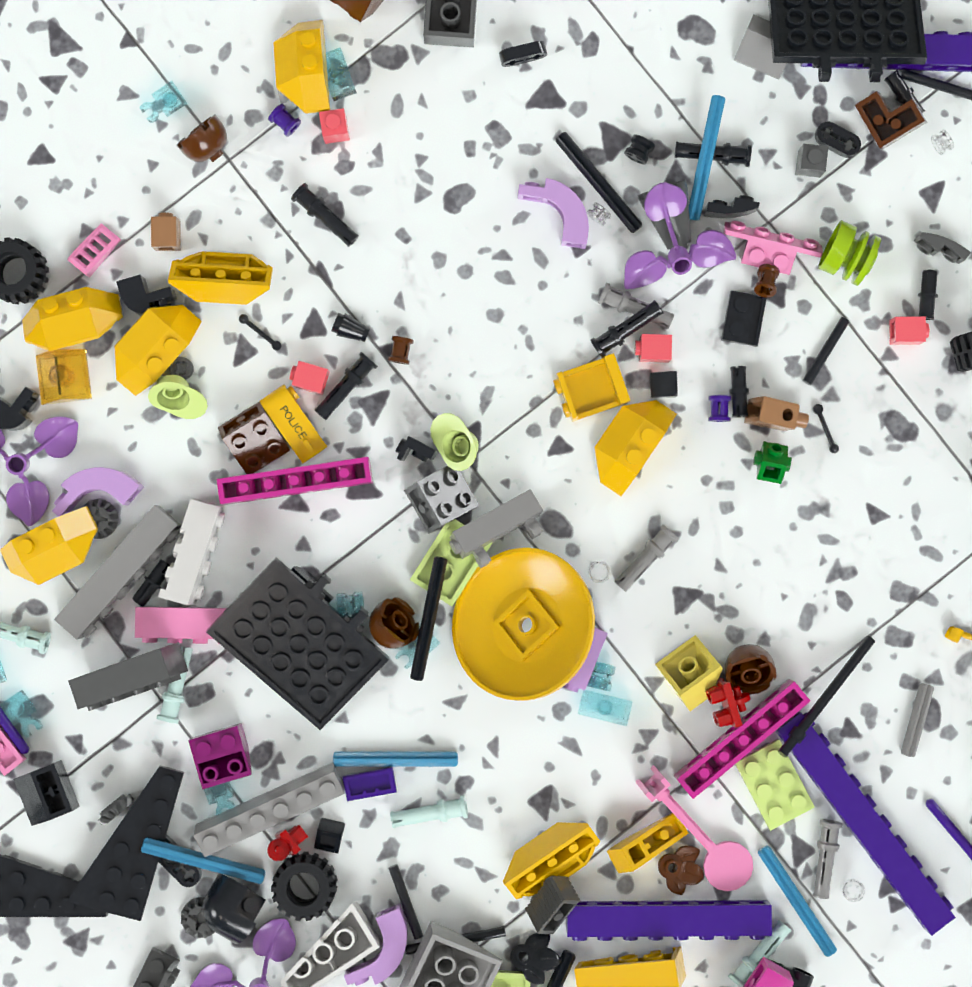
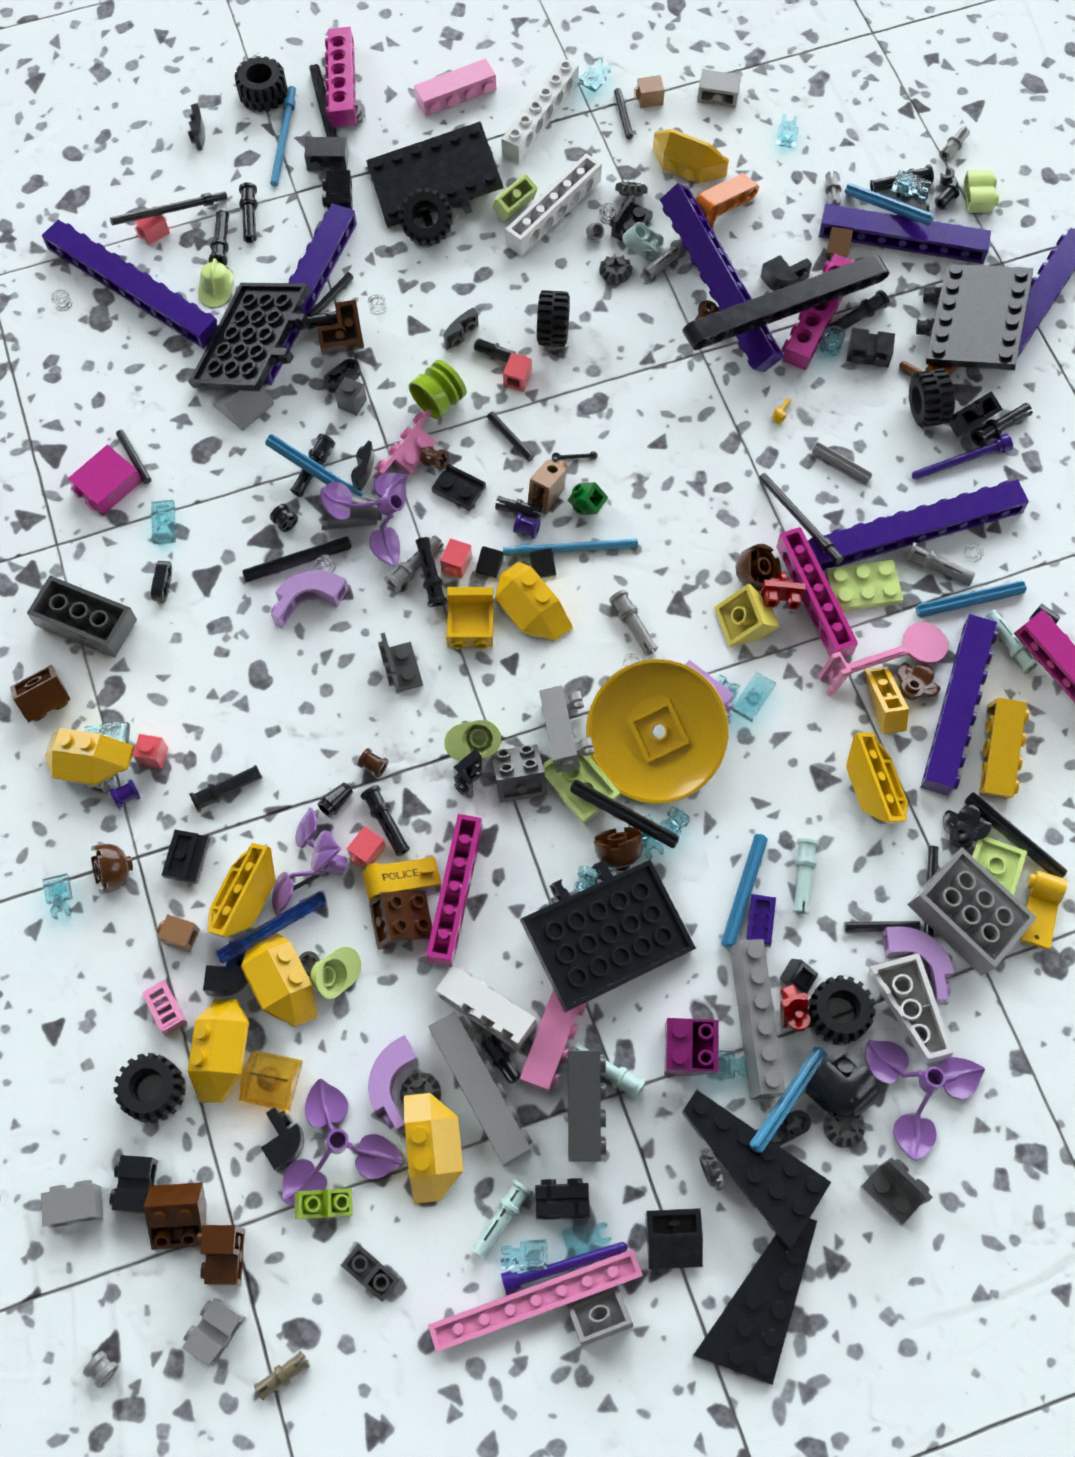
camera: 70 degrees left, 20 degrees down
dark grey brick [525,876,580,934] -> none
none -> clear light blue plate [151,499,176,544]
none -> black plate [161,829,211,884]
none -> clear blue axle [215,892,327,964]
none -> medium lavender plant [272,807,347,917]
none -> dark grey bracket [378,632,423,693]
none -> dark azure bar [503,538,638,557]
none -> black slope [529,548,556,578]
none -> black brick [535,1178,590,1220]
none -> clear light blue wheel [659,806,691,837]

